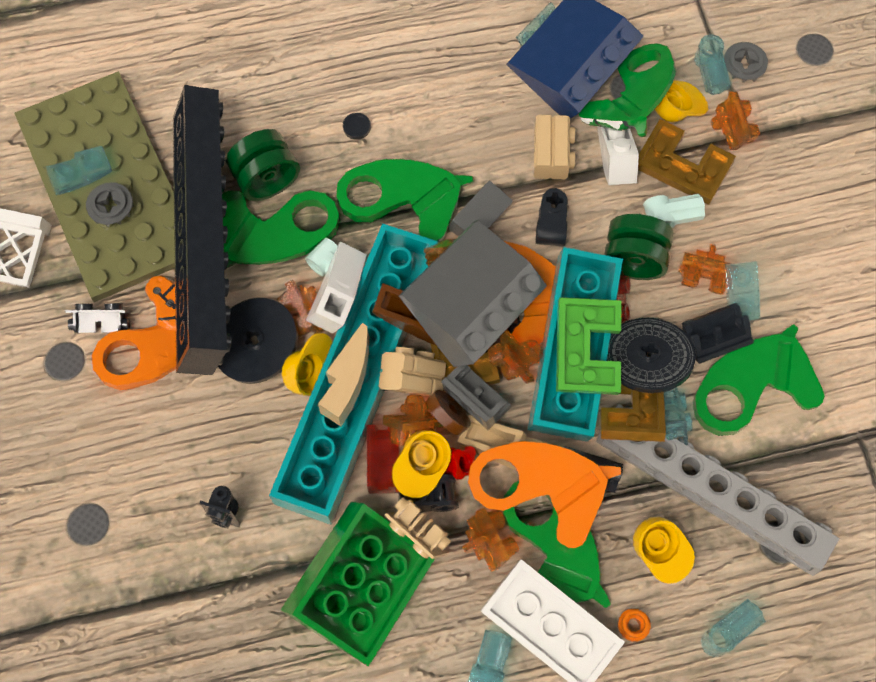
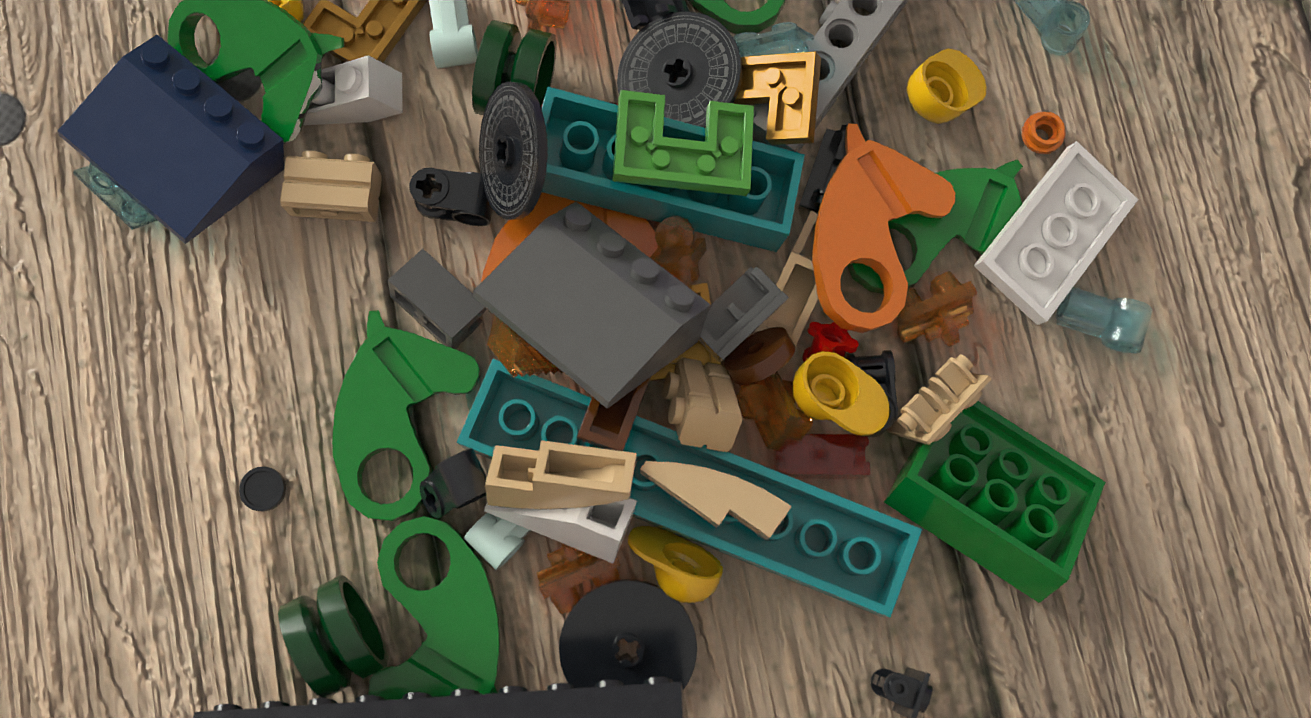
camera: 90 degrees left, 10 degrees up
none -> black piece [420,448,487,519]
none -> black piece [479,82,548,220]
none -> tan slope [485,441,637,509]

